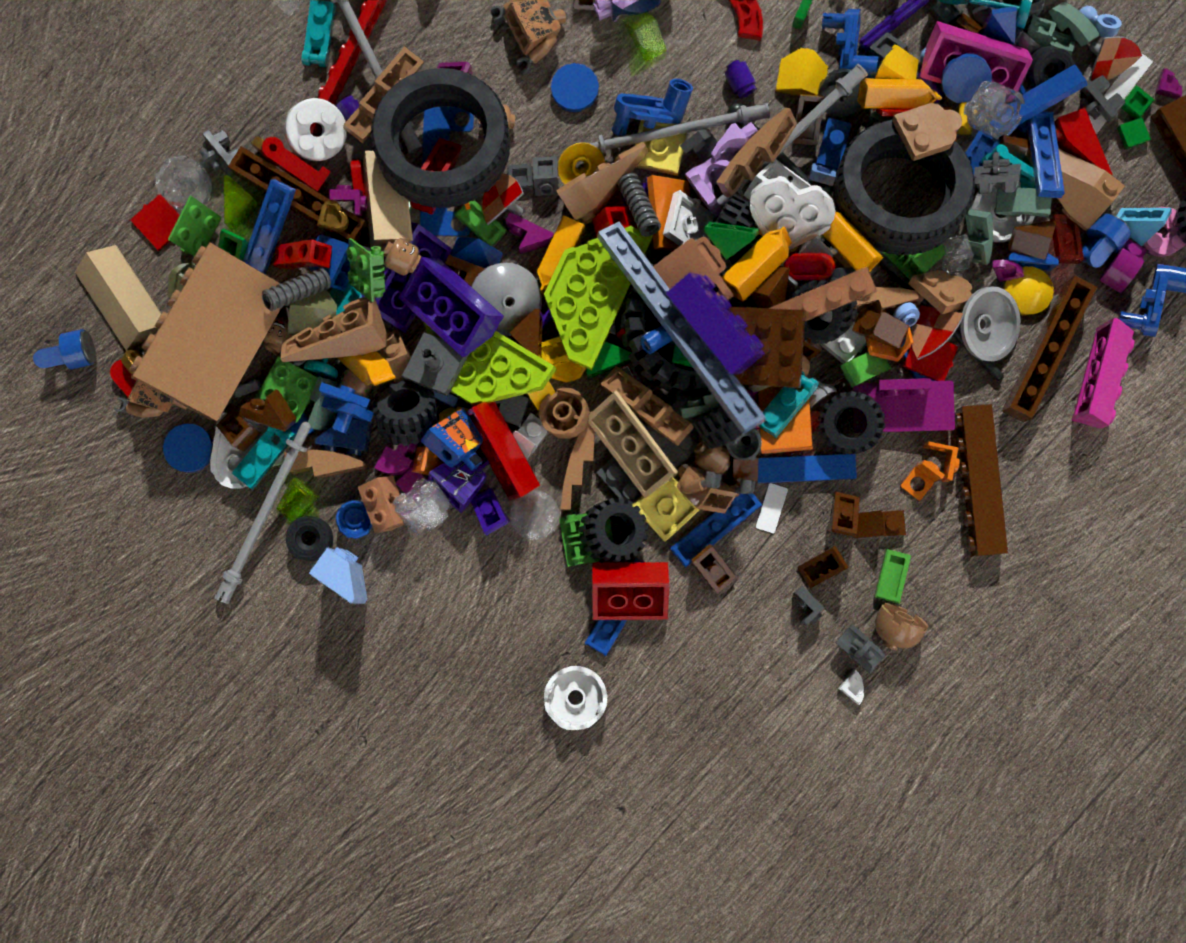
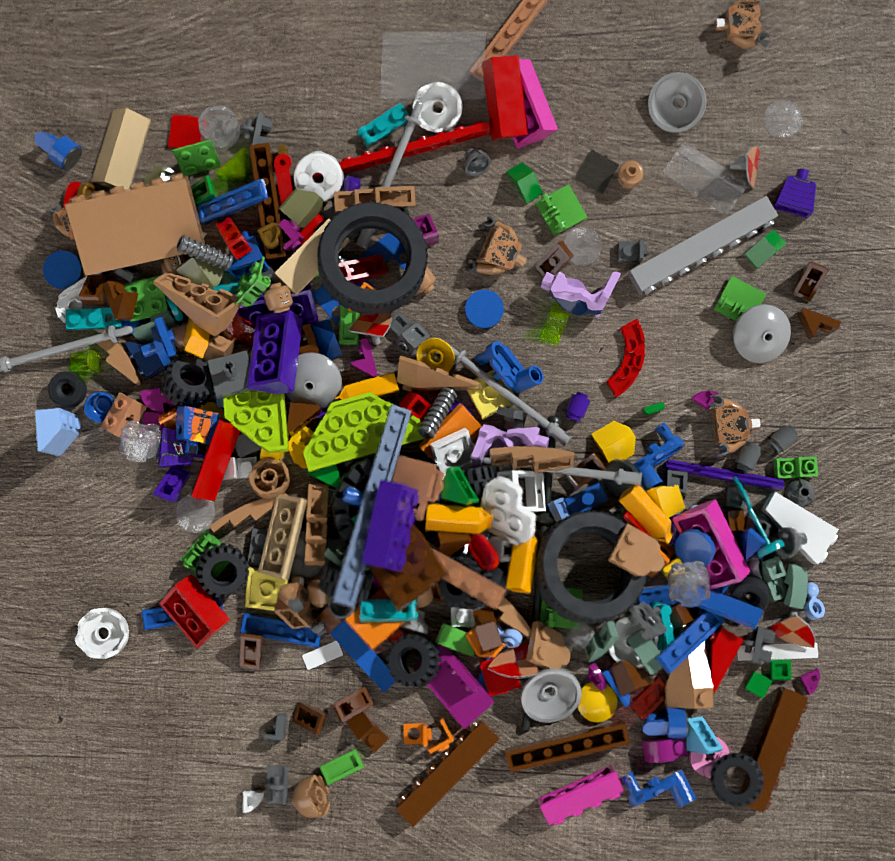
camera: 50 degrees right, 0 degrees up
none -> clear red plate [224,313,255,348]
none -> olive slope [279,188,324,229]

